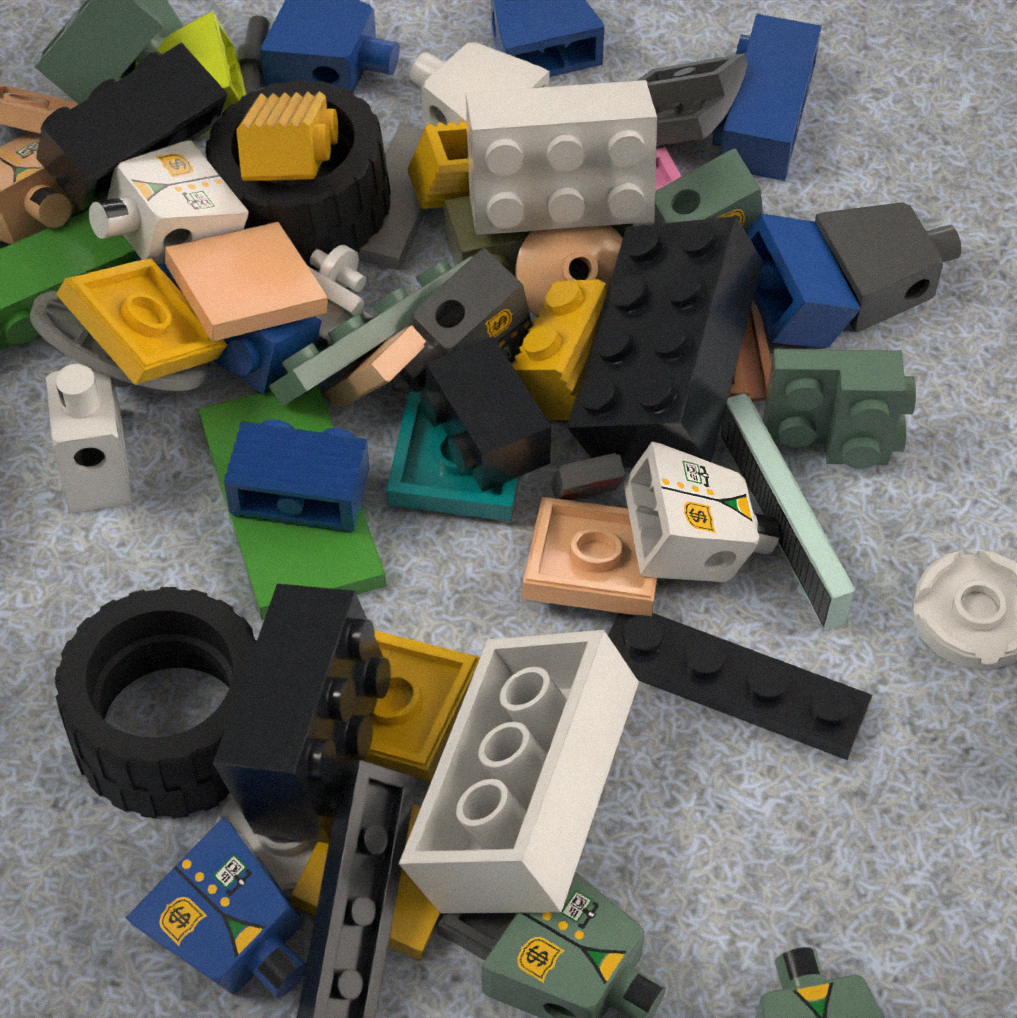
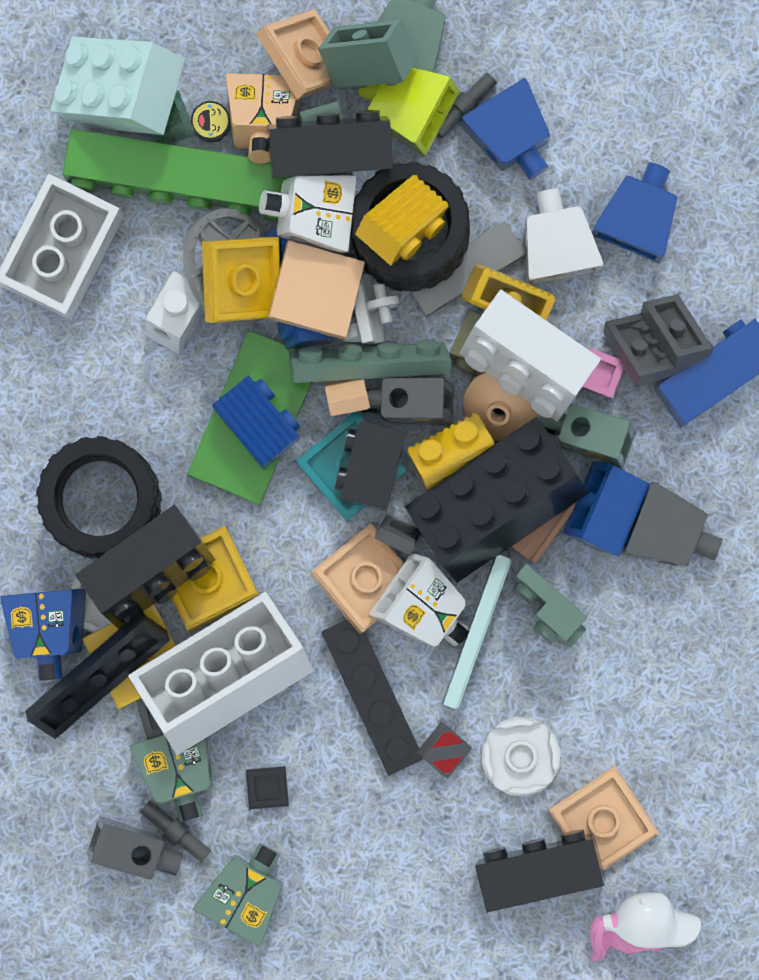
camera: 40 degrees right, 30 degrees up
none -> black tile [246,766,289,810]
none -> dark grey tile [416,722,472,779]

